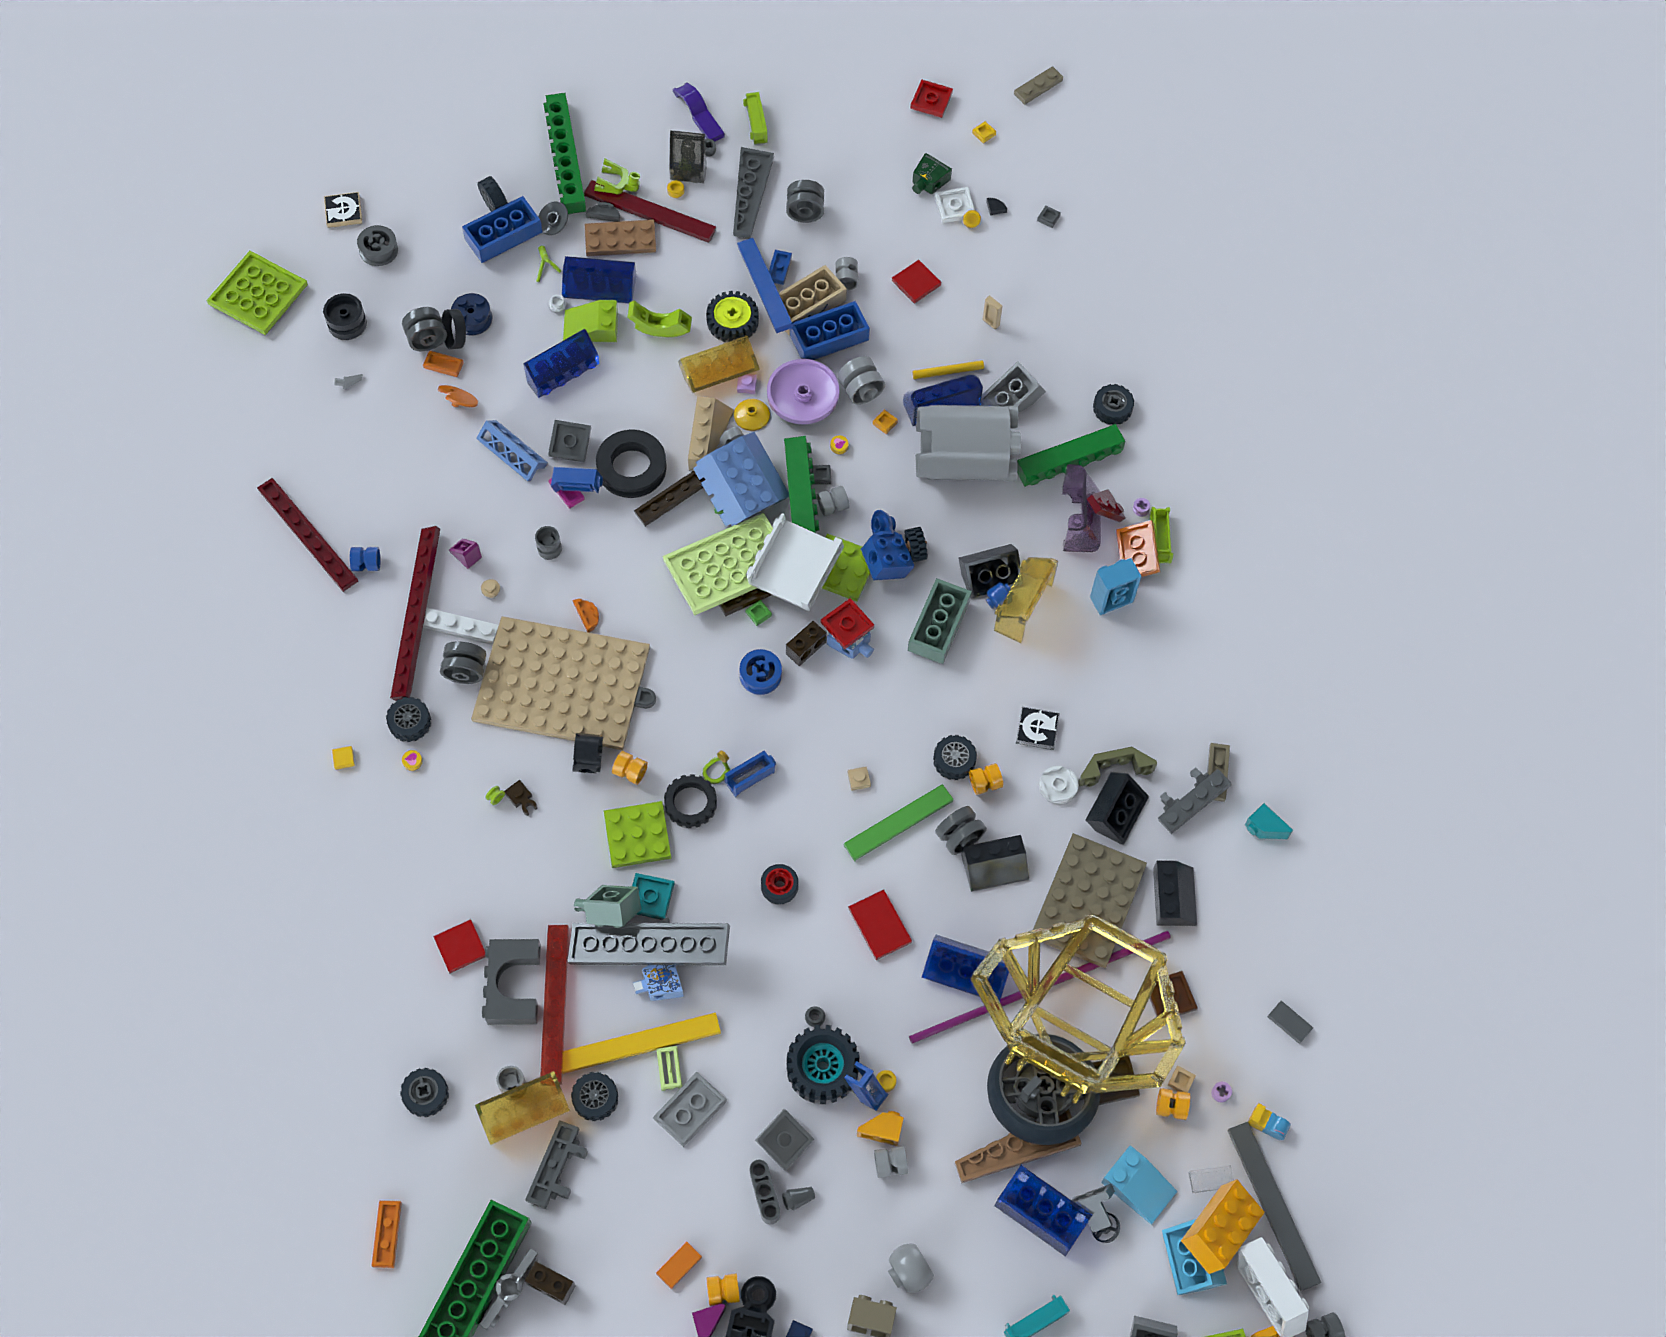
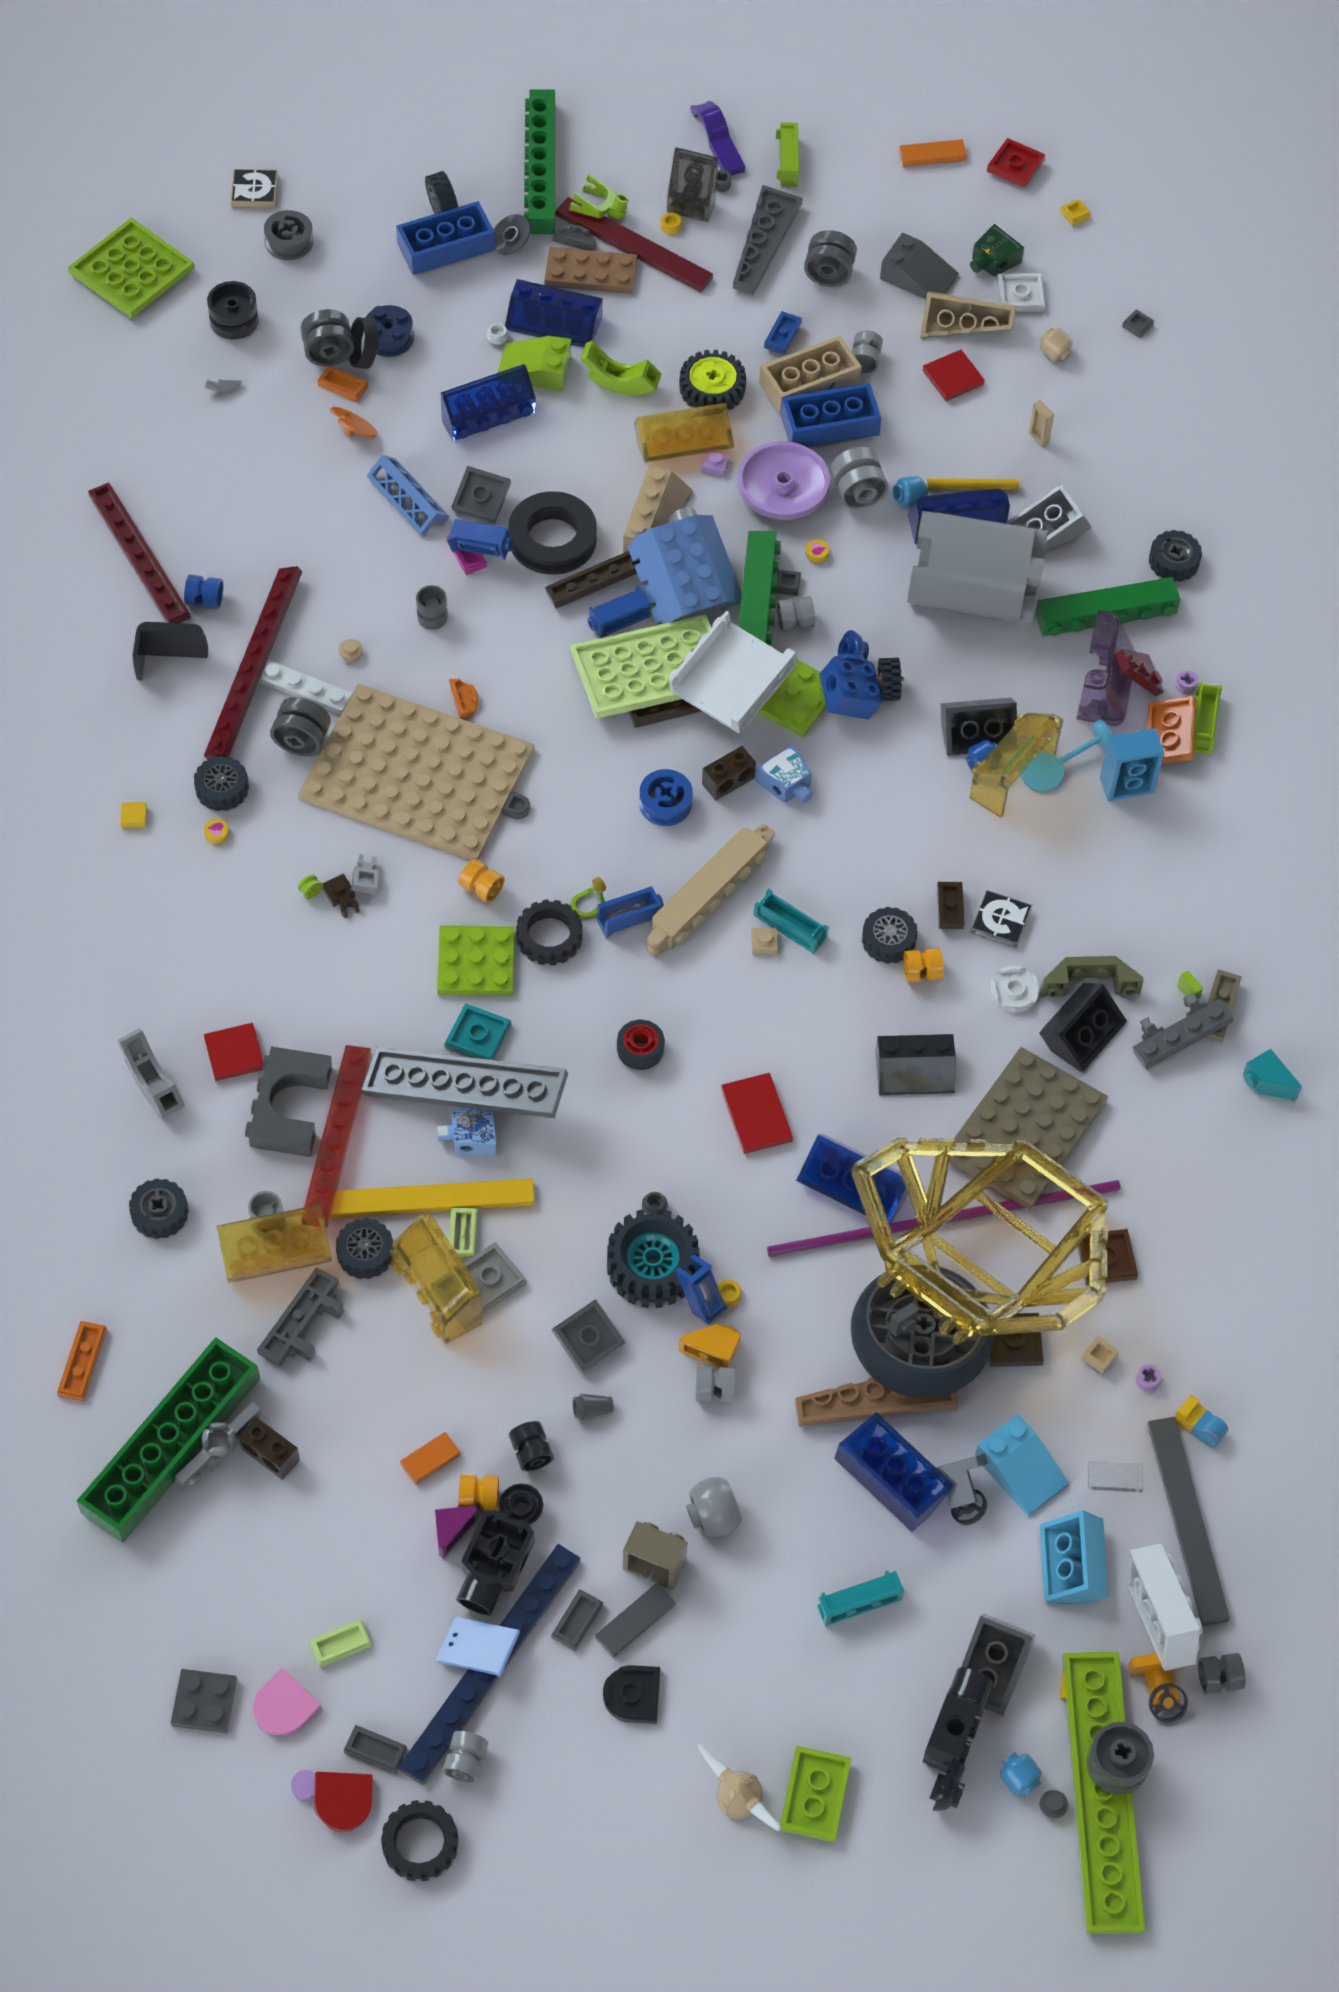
camera: 10 degrees right, 5 degrees down
magenta slope [449,538,482,569] -> none
lime plant [536,245,561,282] -> none
black brick [572,733,603,774] -> none
sand green brick [574,885,641,928] -> none
yellow dish [734,399,770,431] -> none
blue tile [737,238,793,333] -> none
bright green tile [745,600,772,626] -> none
dark grey beam [749,1159,780,1224] -> none
red plate [820,598,874,649] -> none
bright green tile [844,784,953,861] -> none
light orange tile [872,409,898,434] -> none
sand green brick [908,578,972,664] -> none
dark grey wheel [935,806,987,855] -> none
yellow tile [963,210,981,228] -> none
black tile [986,198,1007,215] -> none
dark tan plate [1014,66,1063,105] -> none
black slope [1153,860,1197,926] -> none
light orange wheel [1156,1088,1190,1120] -> none
light orange brick [1181,1179,1265,1274] -> none
dark grey tile [1267,1001,1314,1044] -> none
none -> light grey arch [117,1028,185,1118]
none -> black piece [132,622,208,680]
none -> light grey plate [351,854,379,895]
none -> clear yellow windscreen [390,1212,483,1344]
none -> black wheel [509,1421,554,1472]
none -> blue window [587,585,651,638]
none -> tan hinge [646,823,775,956]
none -> teal container [753,888,829,954]
none -> dark grey slope [880,232,959,299]
none -> dark azure head [892,476,928,507]
none -> orange tile [899,139,967,167]
none -> tan wedge [920,291,1016,337]
none -> dark brown plate [937,882,964,929]
none -> medium azure piece [1021,720,1114,792]
none -> tan head [1040,327,1073,361]
none -> lime tile [1177,970,1203,1001]

